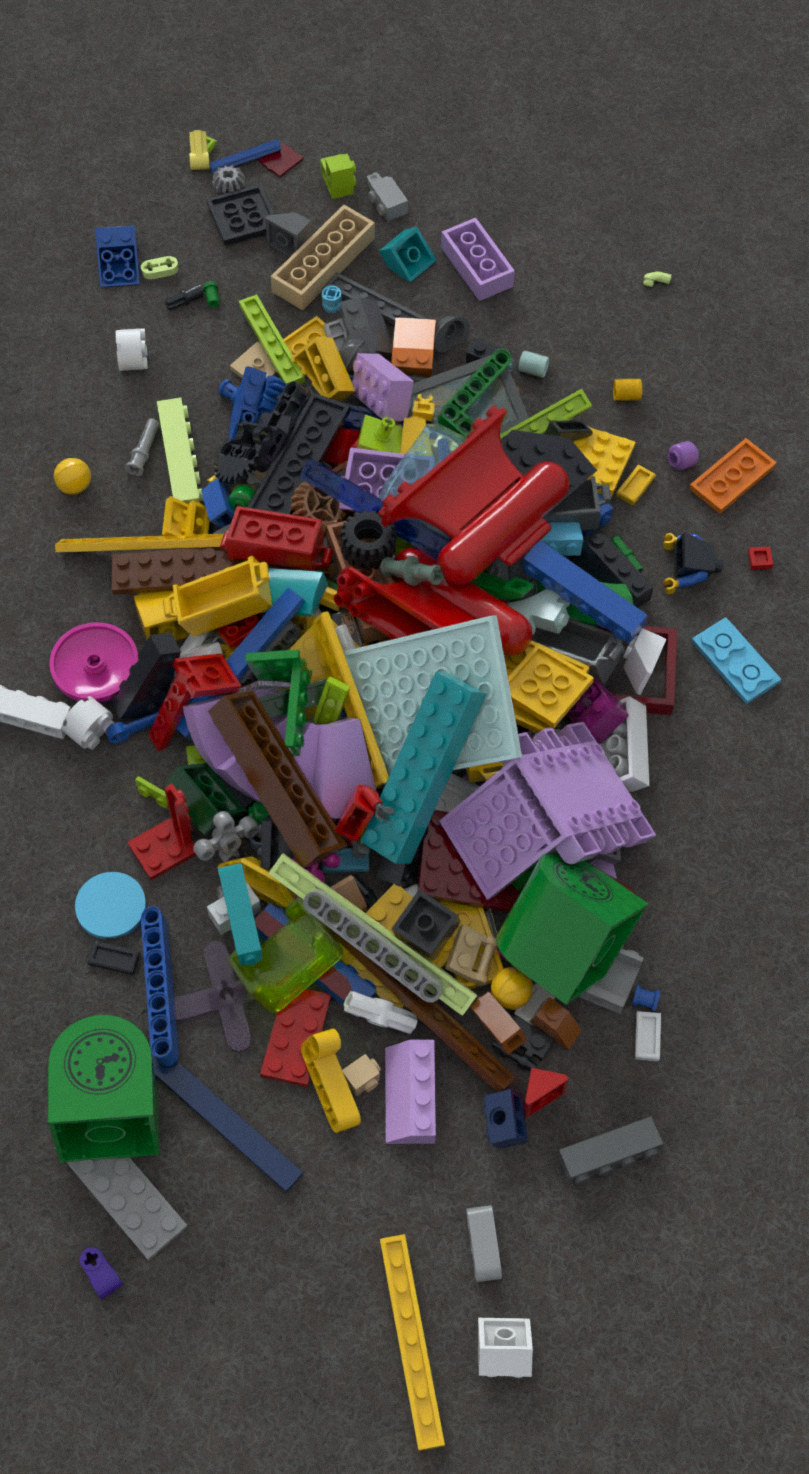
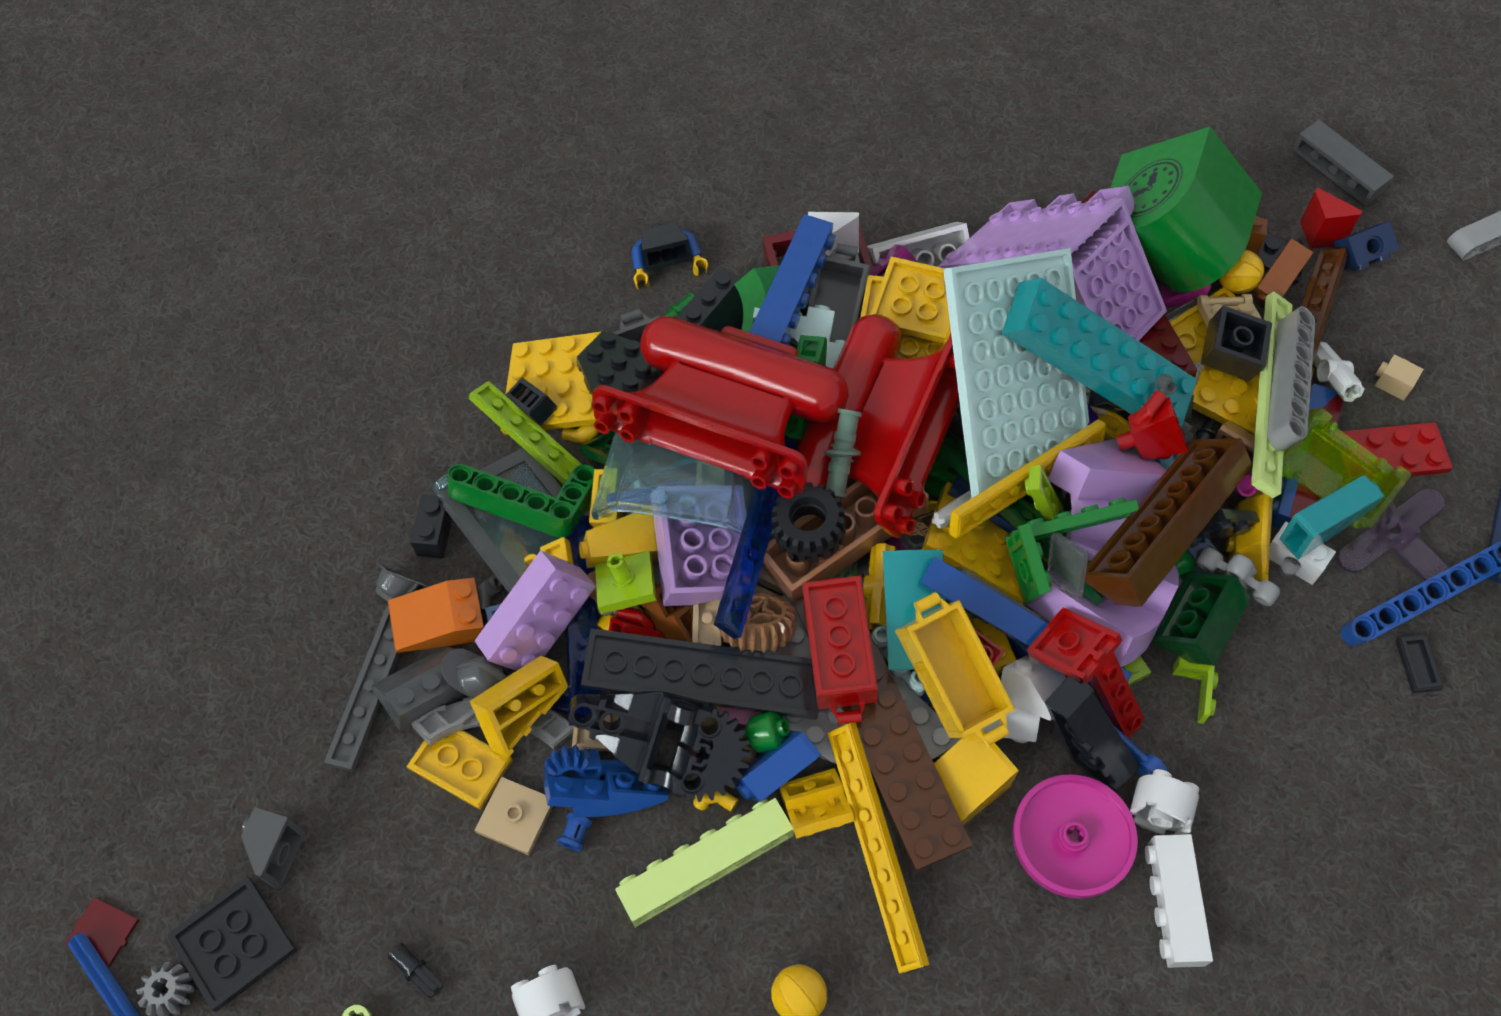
camera: 105 degrees left, 0 degrees up
medium azure tile [75,872,146,940] -> none
light grey pin [125,419,160,476] -> none
red bracket [128,784,196,880] -> none
green pin [203,281,220,308] -> none
lime plate [239,295,305,386] -> none
tan brick [271,205,375,311] -> none
yellow beam [301,1028,361,1133] -> none
lime brick [320,154,356,199] -> none
medium azure wheel [322,285,342,313] -> none
light grey hinge [367,172,408,222] -> none
teal slope [379,227,437,282] -> none
lavender slope [385,1040,436,1144] -> none
lavender brick [441,218,515,301] -> none
light aqua piece [518,351,549,378] -> none
yellow piece [613,378,642,401] -> none
yellow tile [616,464,656,506] -> none
yellowish green arm [643,271,672,287] -> none
medium lavender head [667,441,699,471] -> none
orange plate [689,438,777,514] -> none
medium azure piece [691,617,781,705] -> none
red plate [748,547,773,570] -> none

